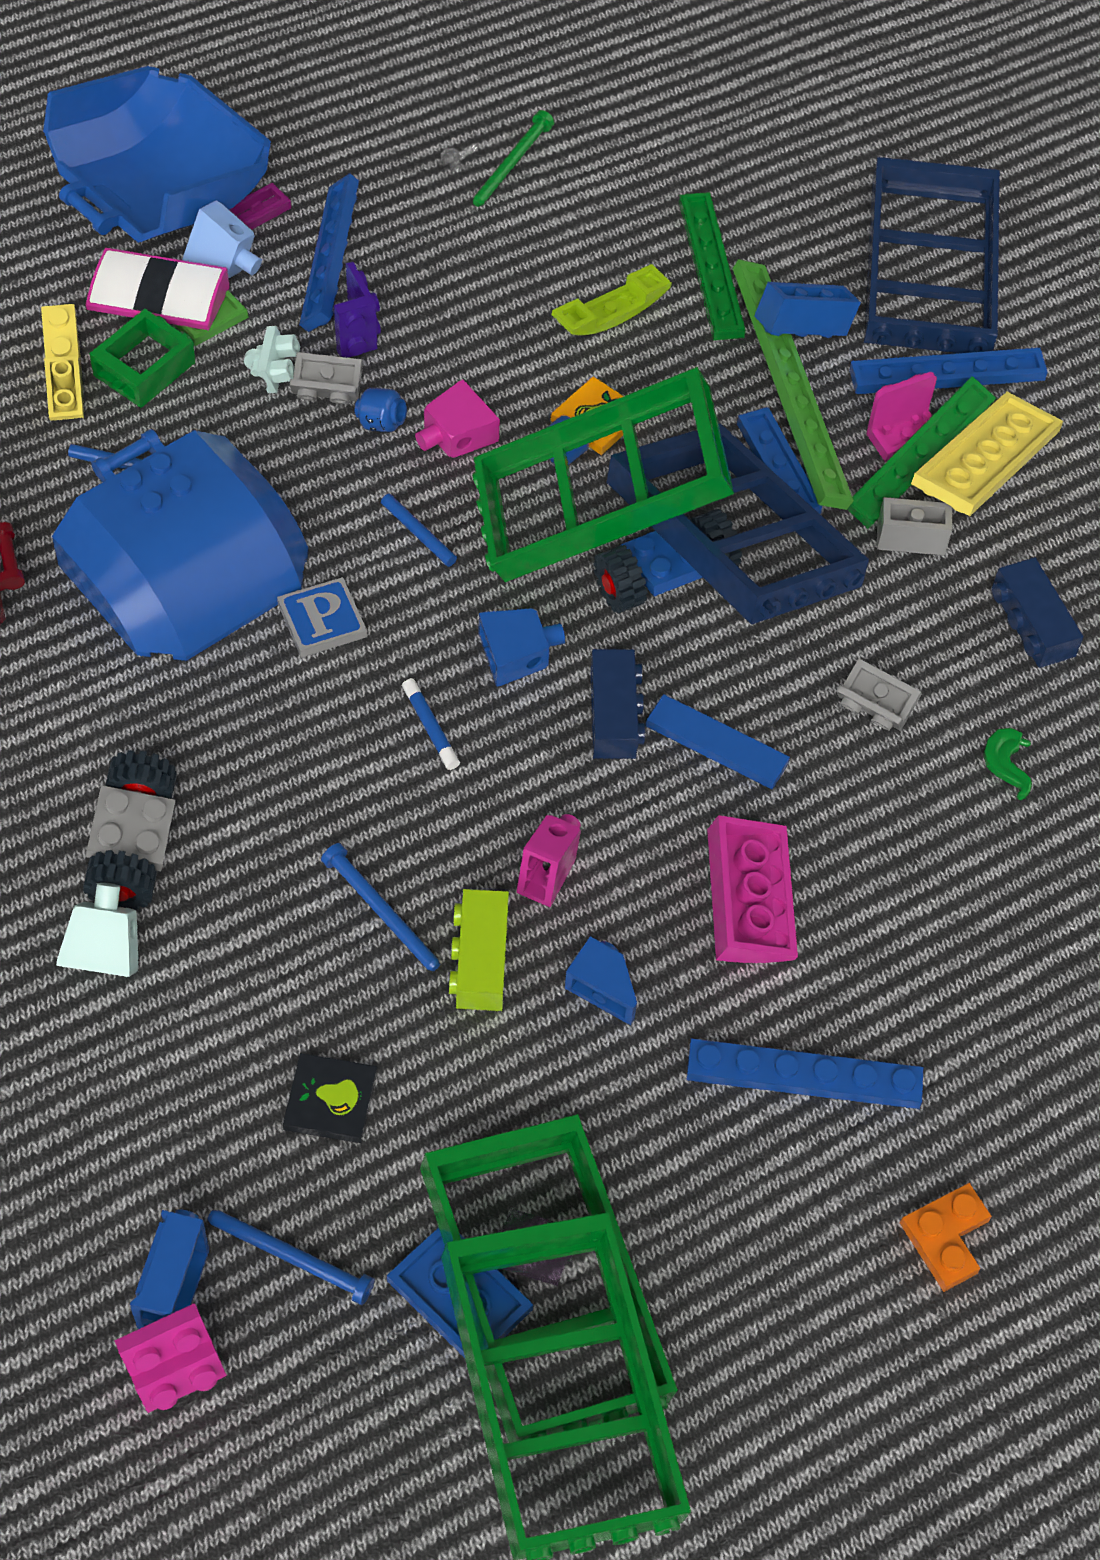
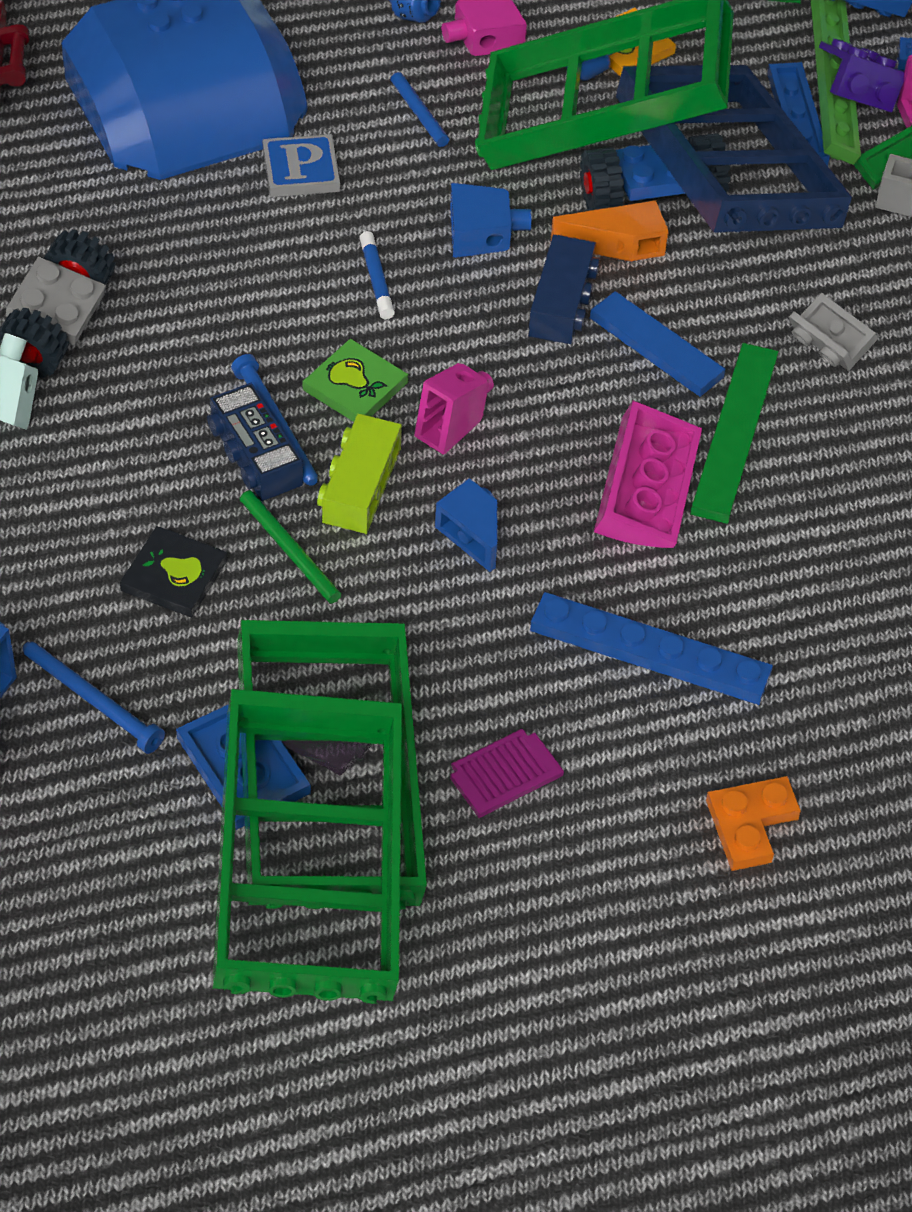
camera: 15 degrees right, 5 degrees down
none -> brick [207,382,303,501]
none -> green bar [240,490,341,604]
none -> bright green tile [303,339,408,422]
none -> magenta window [450,728,564,818]
none -> orange slope [551,200,668,261]
none -> green tile [690,343,779,524]
none -> dark purple bracket [819,38,904,112]

